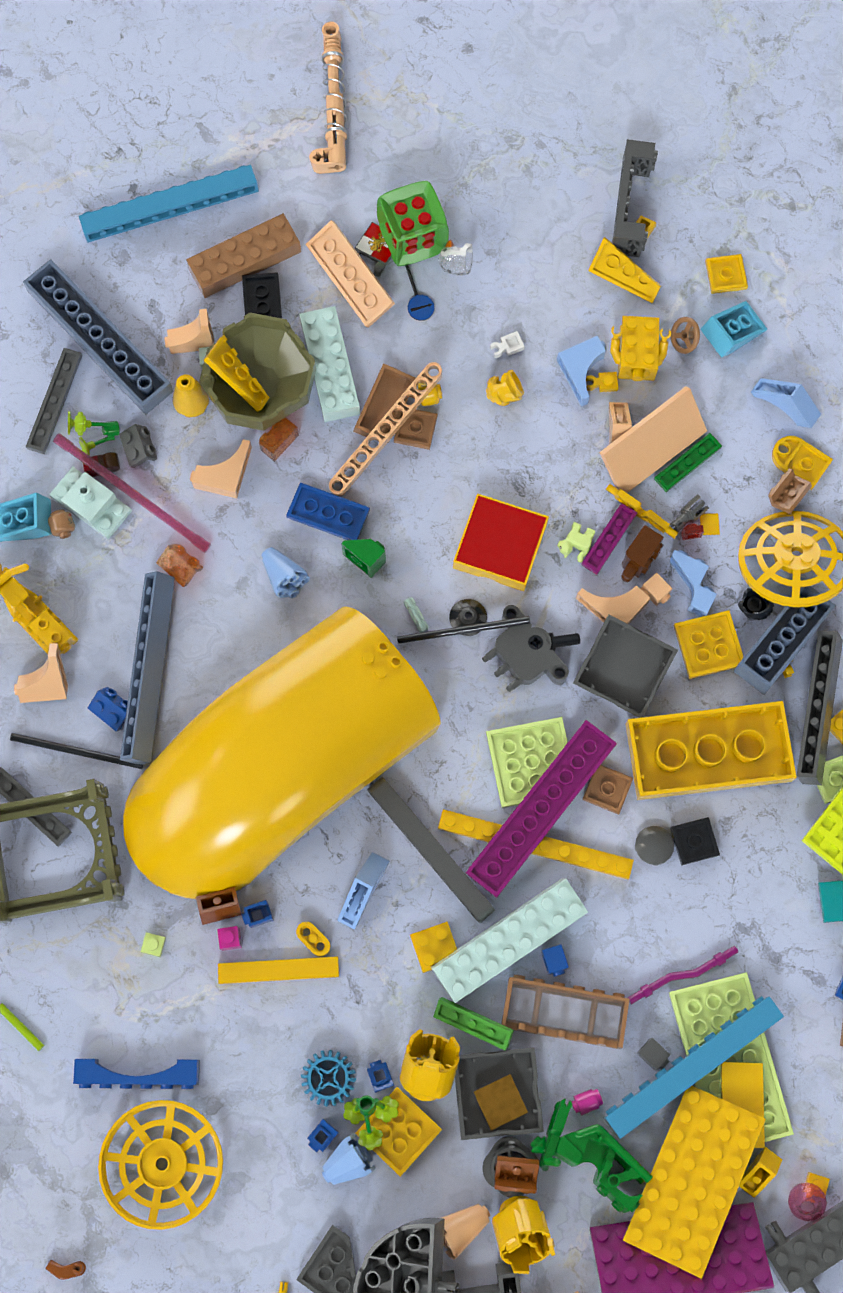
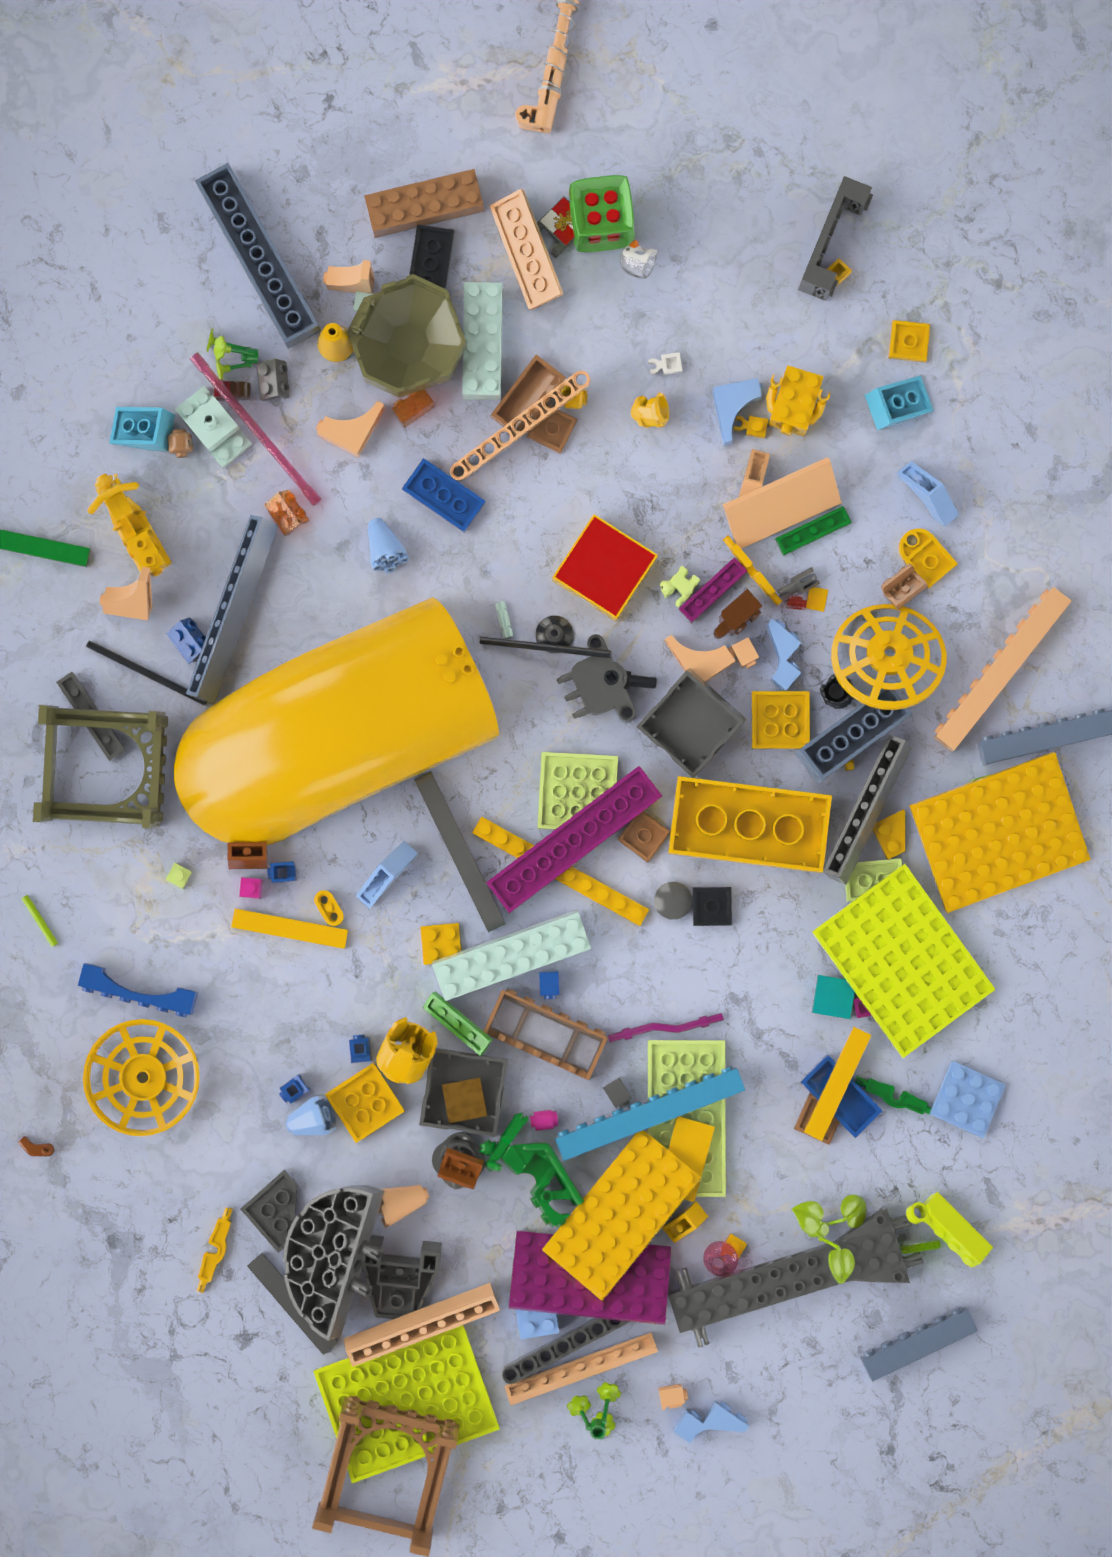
camera: 15 degrees right, 10 degrees up
dark grey plate [25,348,82,454] -> none
dark azure brick [79,164,259,243] -> none
yellow wing [204,335,270,412] -> none
dark azure gear [301,1050,356,1107] -> none
green slope [341,539,386,578] -> none
lime plant [343,1095,399,1150] -> none
blue piece [405,265,435,321] -> none
yellow piece [492,1196,555,1274] -> none
yellow wing [588,237,661,303] -> none
medium nougat piece [671,317,700,354] -> none

